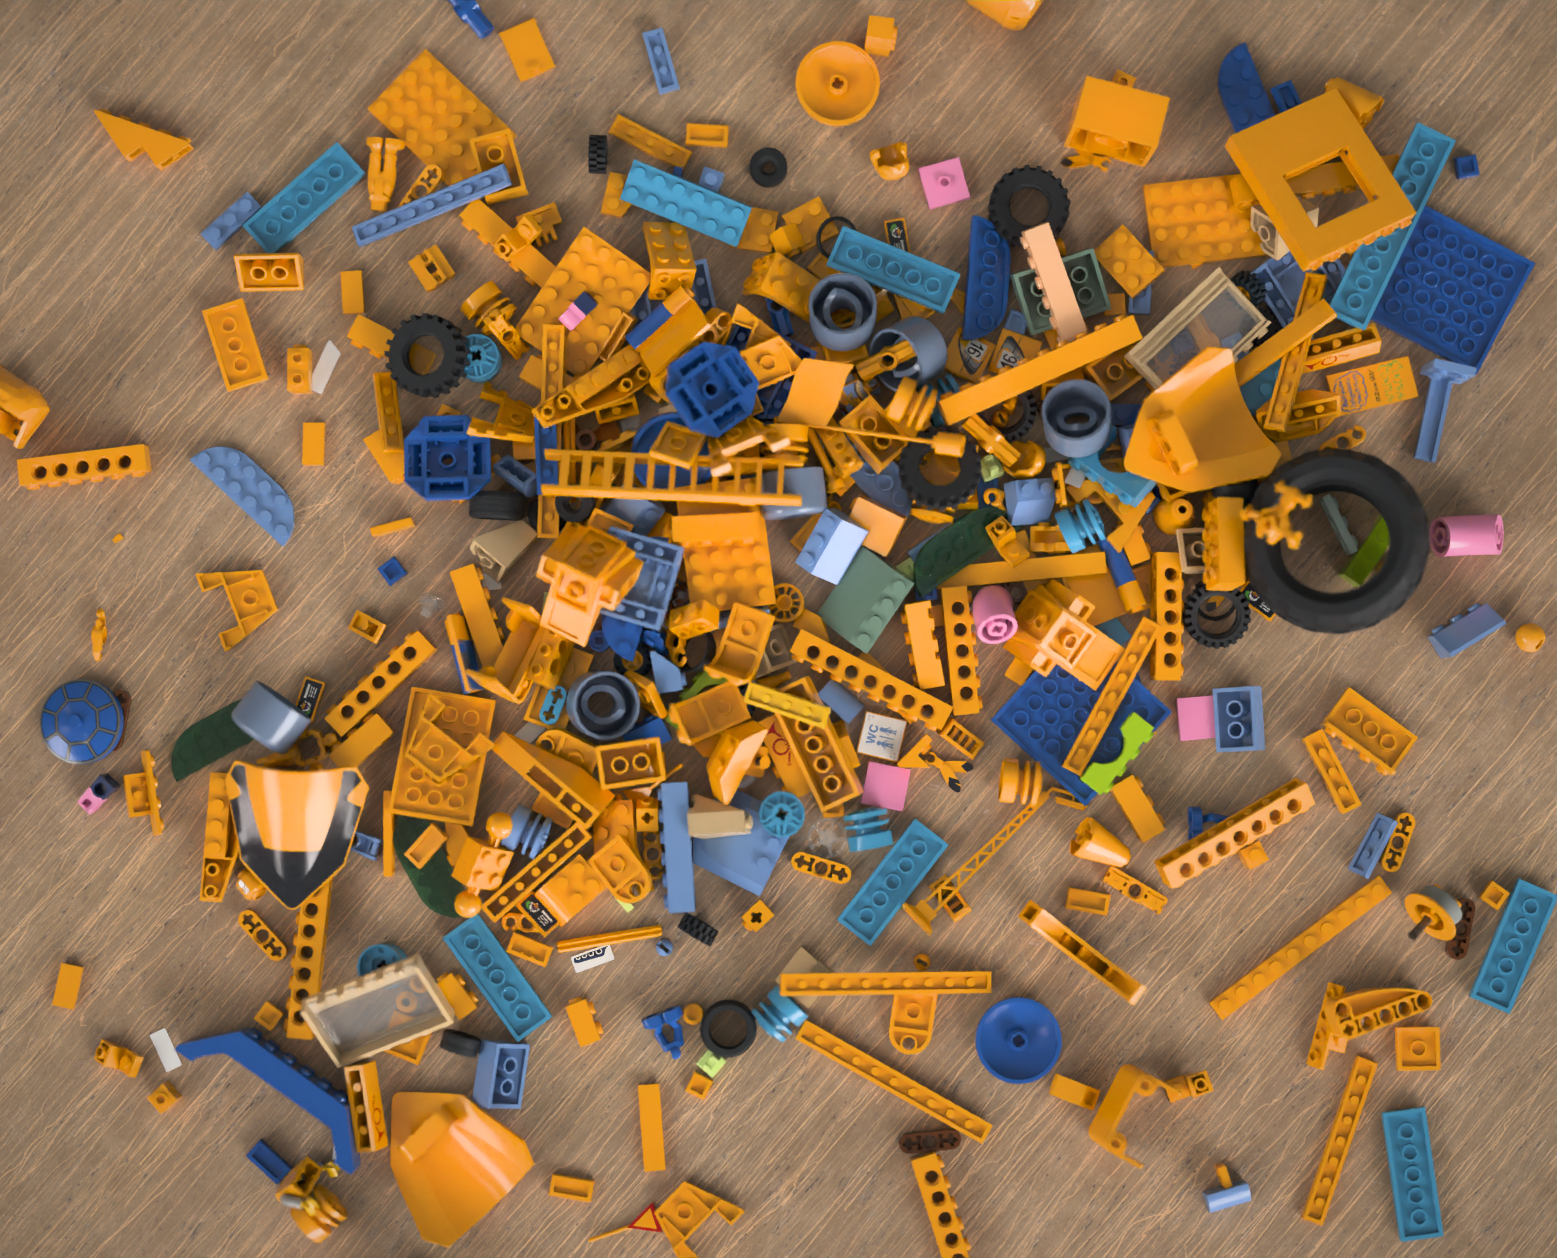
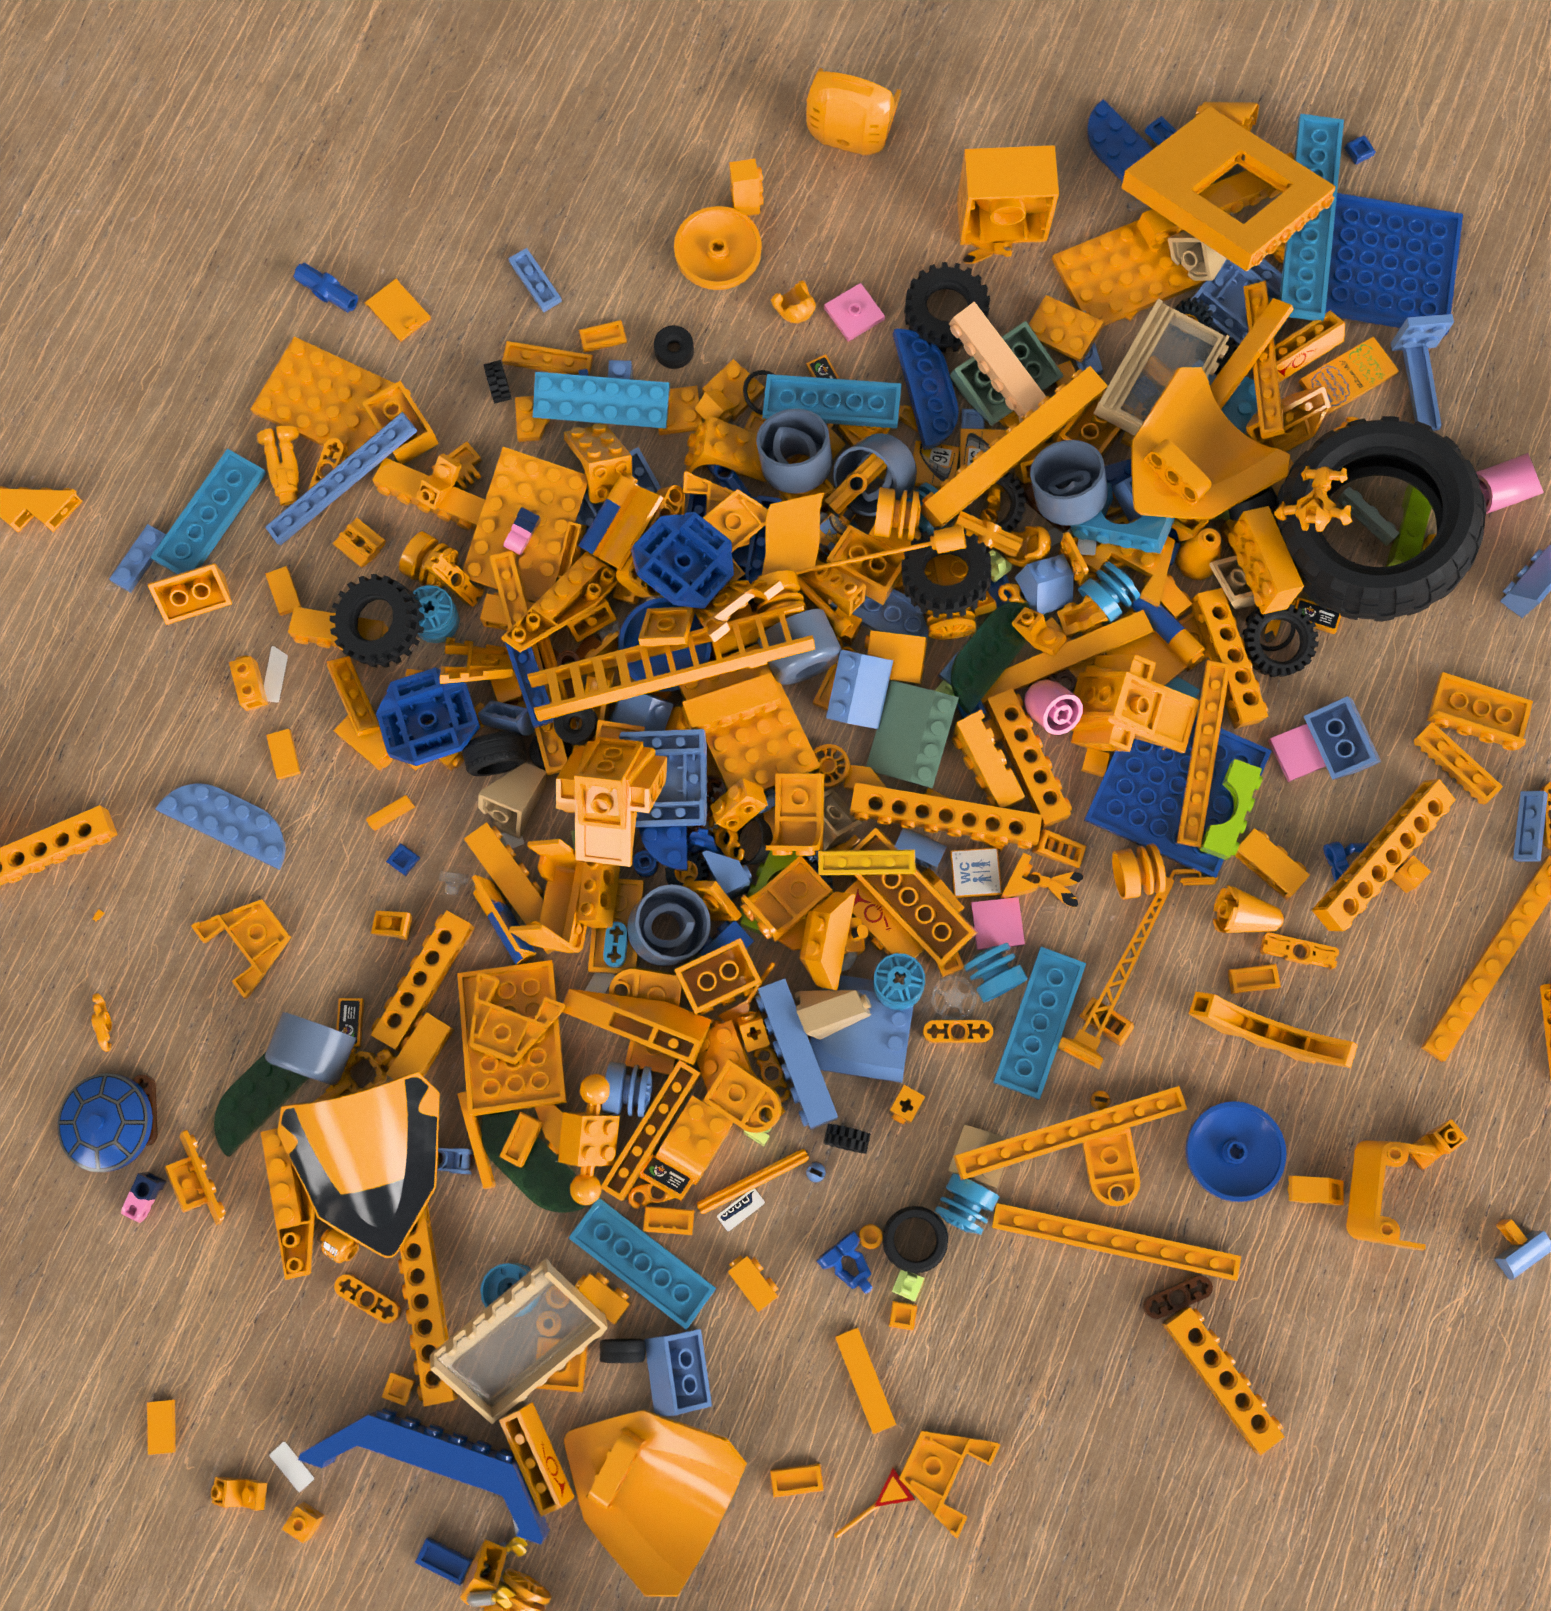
camera: 10 degrees left, 10 degrees down
light orange plate [202,298,269,392] -> none

